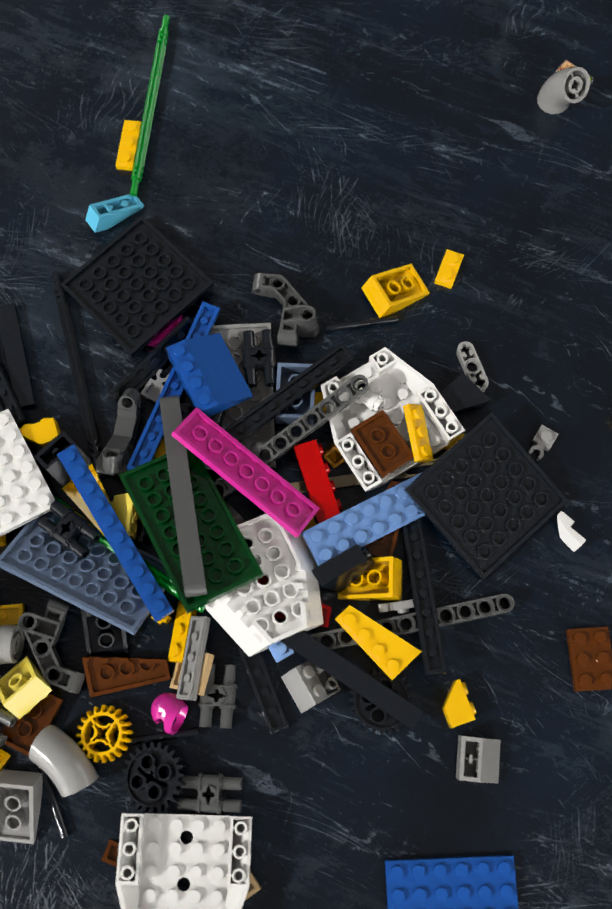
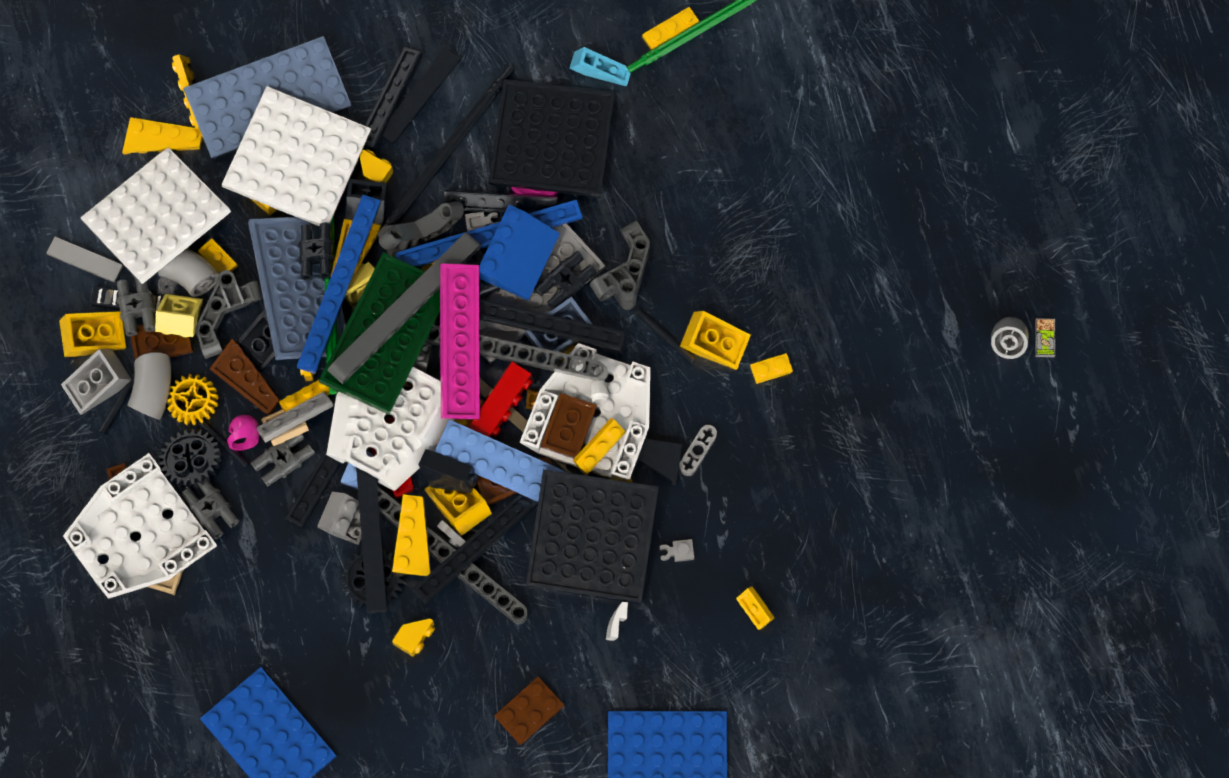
camera: 50 degrees right, 0 degrees up
light grey slope [456,735,501,783] -> none

